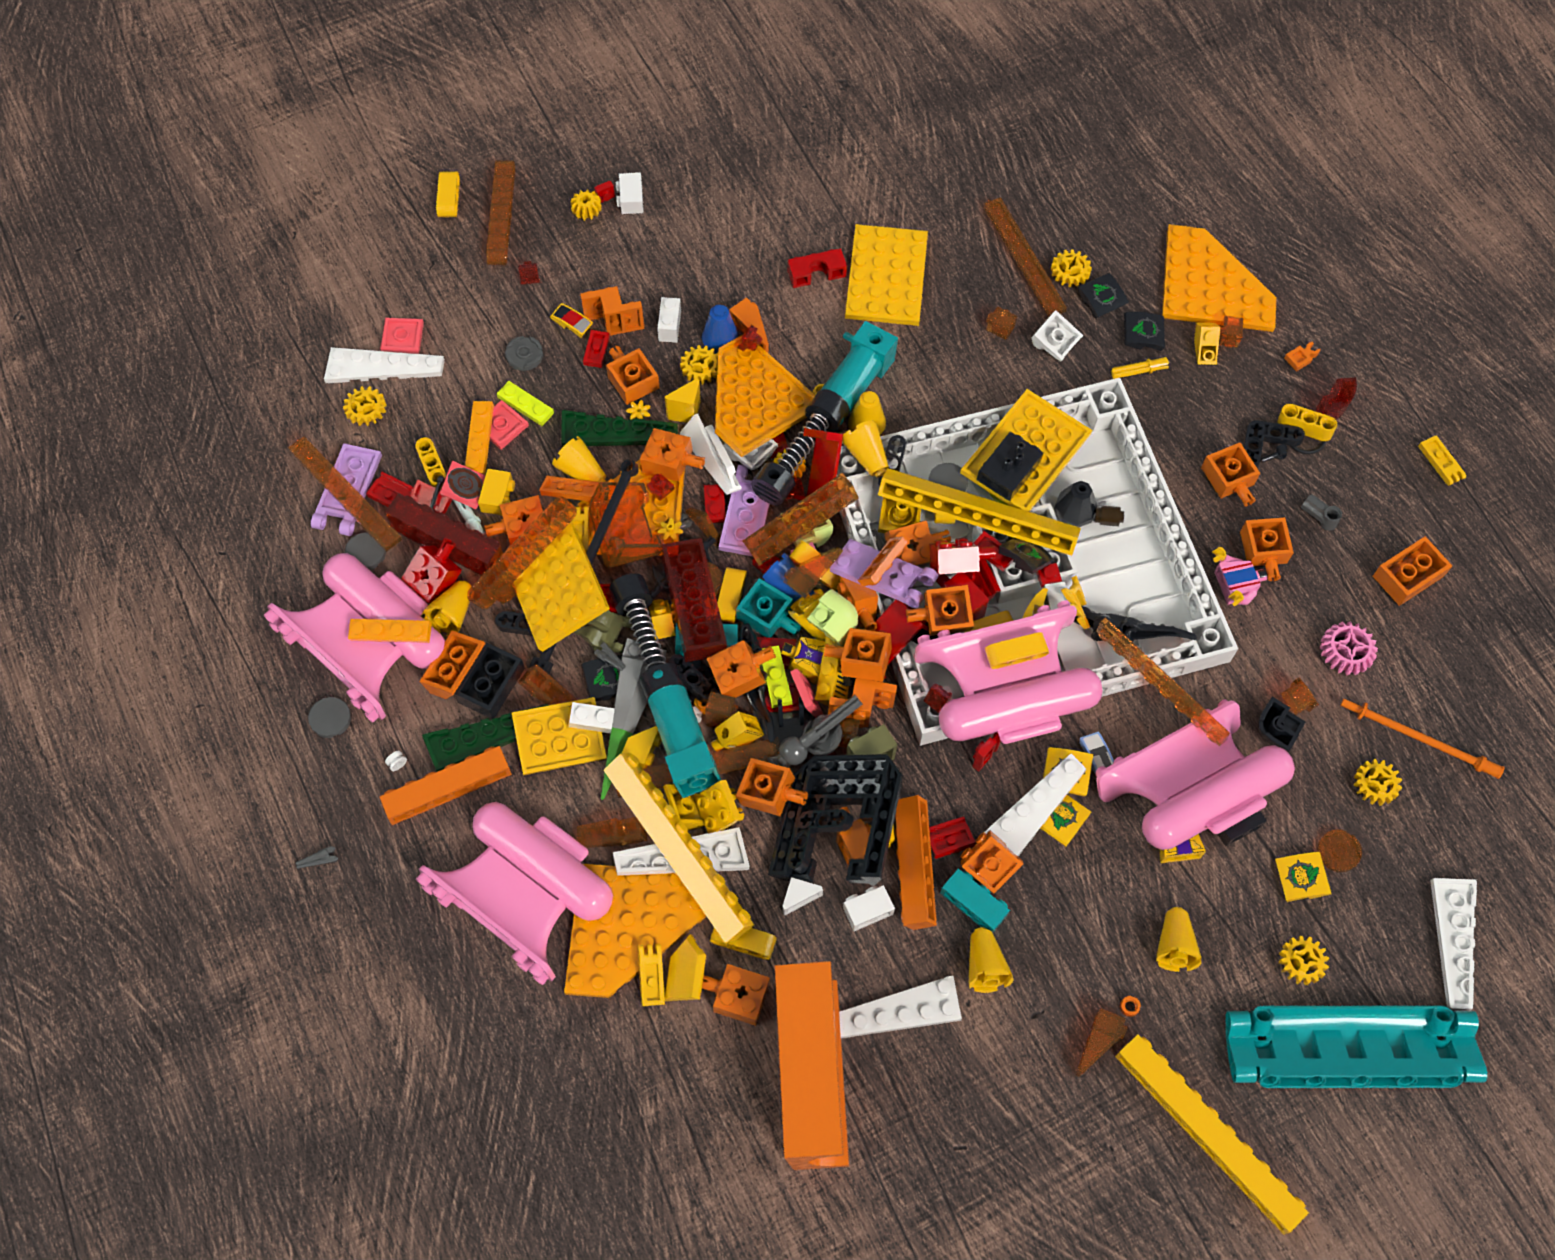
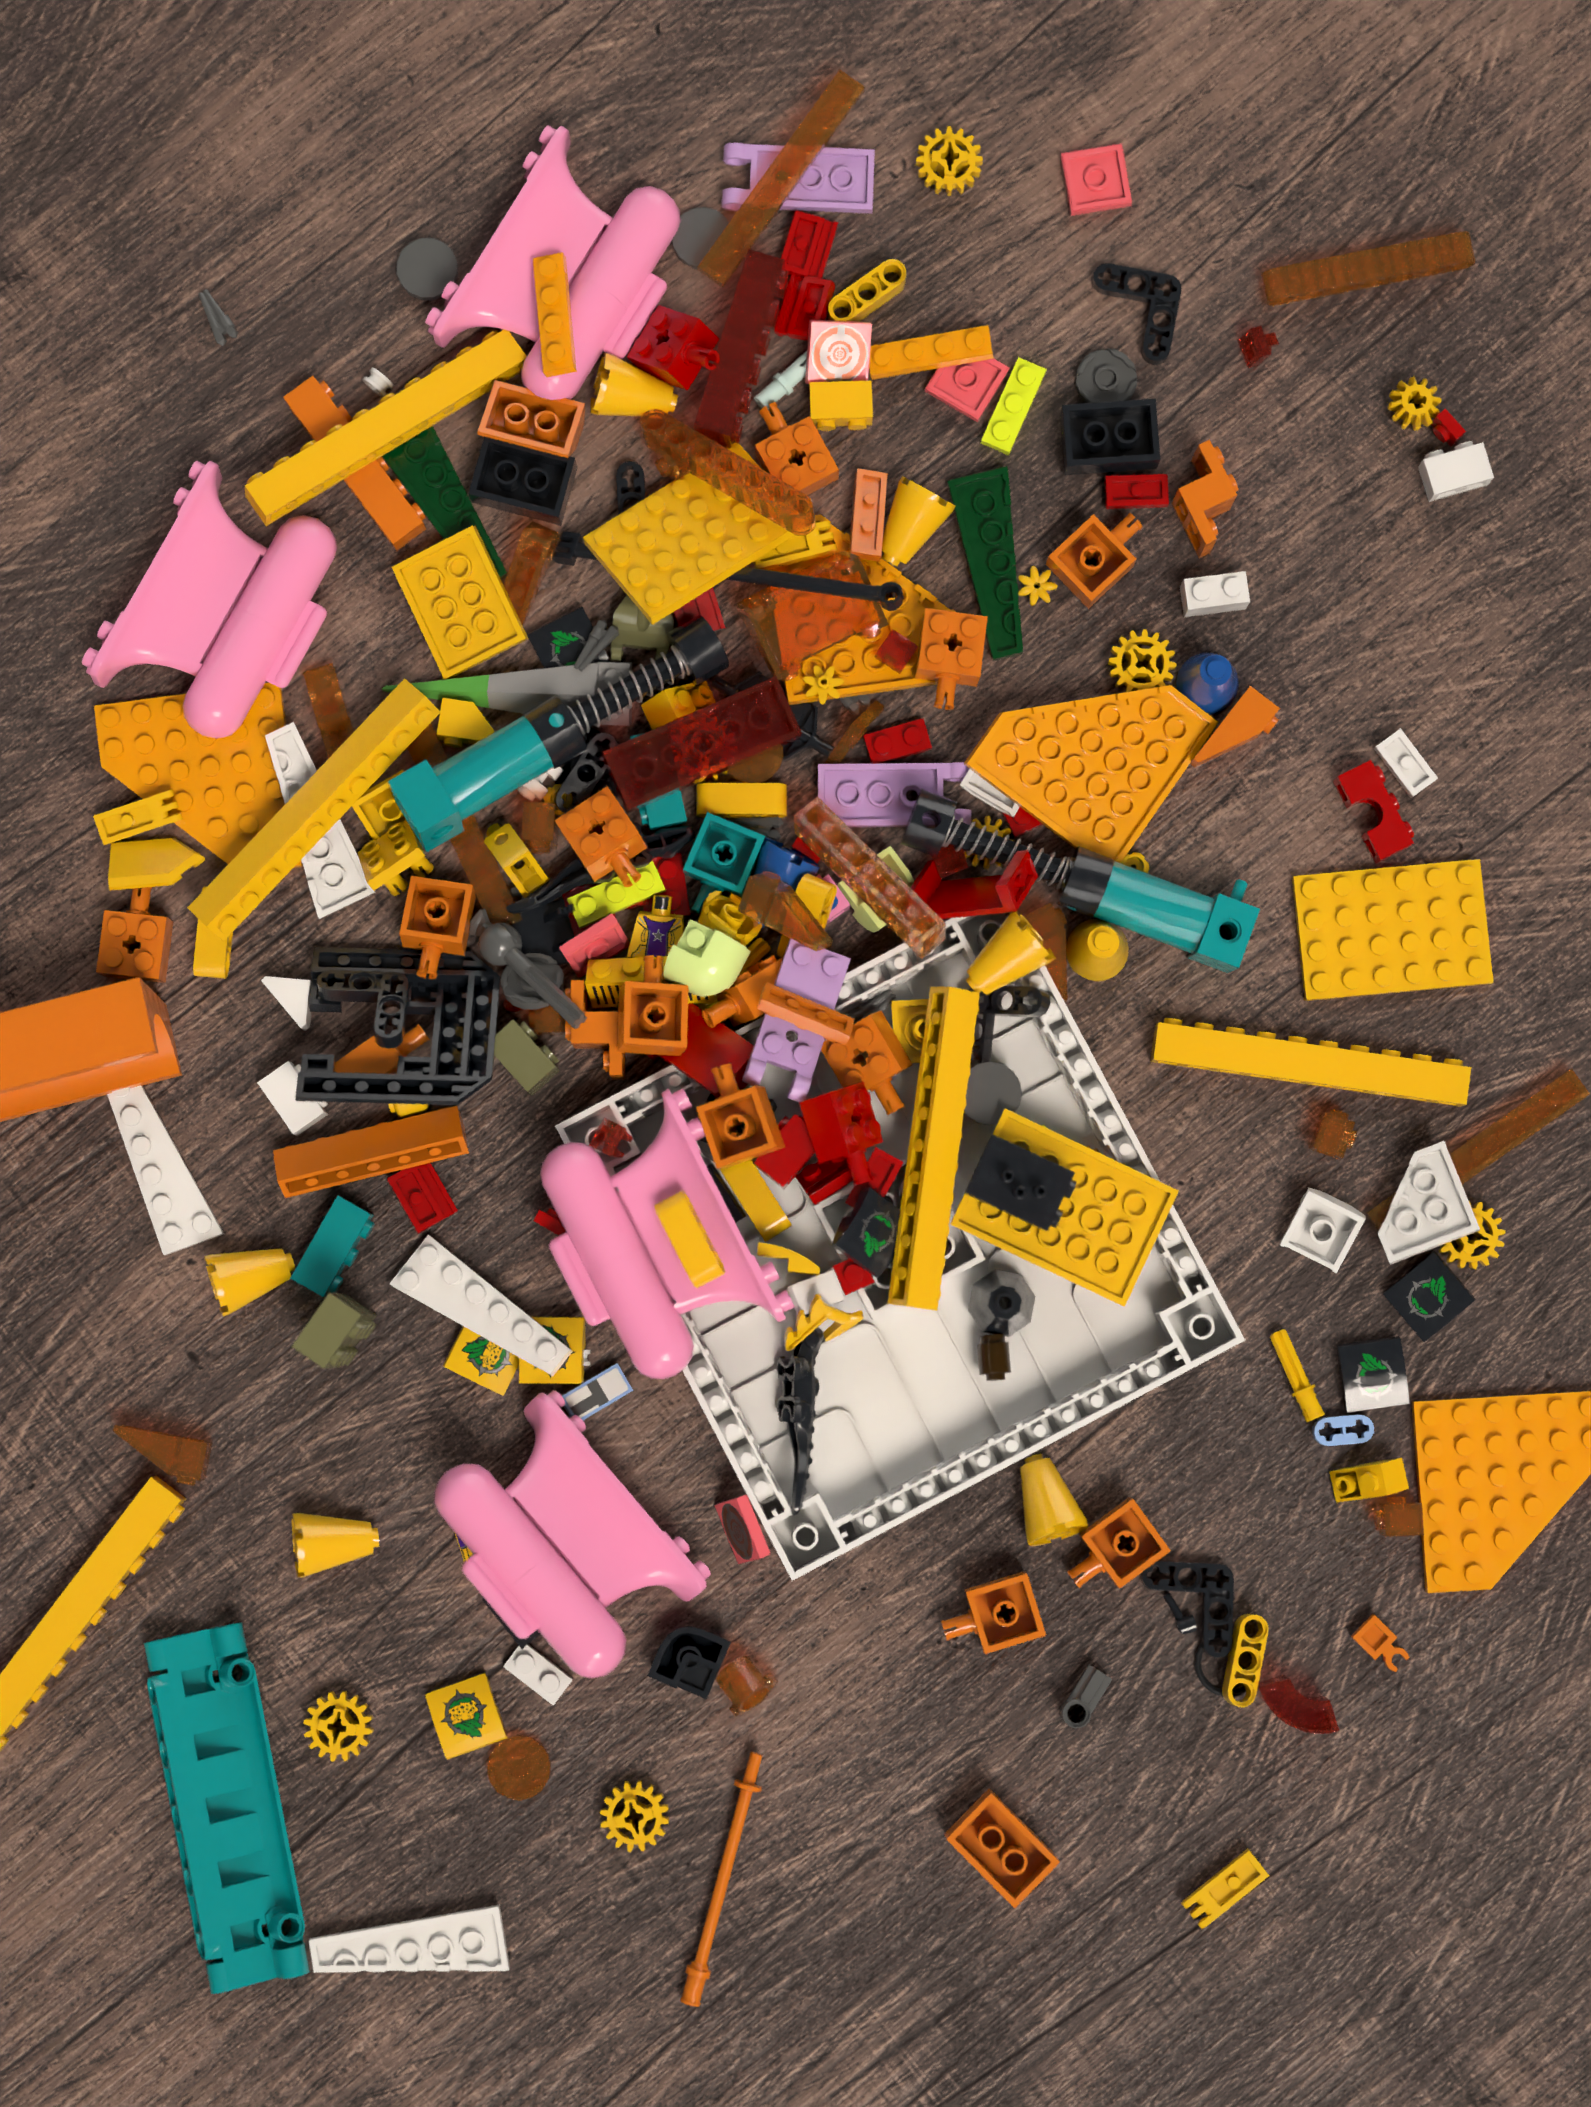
camera: 80 degrees right, 20 degrees up
white wing [324,347,445,383] -> none
black hinge [426,476,445,515] -> none
yellow beam [436,172,460,217] -> none
slope [550,303,593,338] -> none
white brick [569,702,615,733] -> none
yellow slope [665,378,701,423] -> none
white wedge [680,414,741,494] -> none
clear red tile [737,325,762,352] -> none
orange plate [961,830,1024,894] -> none
clear orange plate [1096,617,1230,746] -> none
orange axle [1119,995,1141,1017] -> none
torso [1212,547,1267,607] -> none
bright pink gear [1320,621,1378,676] -> none
none -> yellow brick [245,330,527,526]
none -> olive brick [292,1293,377,1369]
none -> white plate [503,1644,573,1705]
none -> tile [714,1495,770,1564]
none -> yellow cone [1020,1454,1088,1546]
none -> black brick [1060,399,1161,475]
none -> black beam [1092,263,1182,365]
none -> yellow brick [1150,1018,1471,1107]
none -> light blue beam [1312,1414,1374,1446]
none -> white plate [1374,728,1438,798]
none -> white plate [1378,1141,1480,1265]

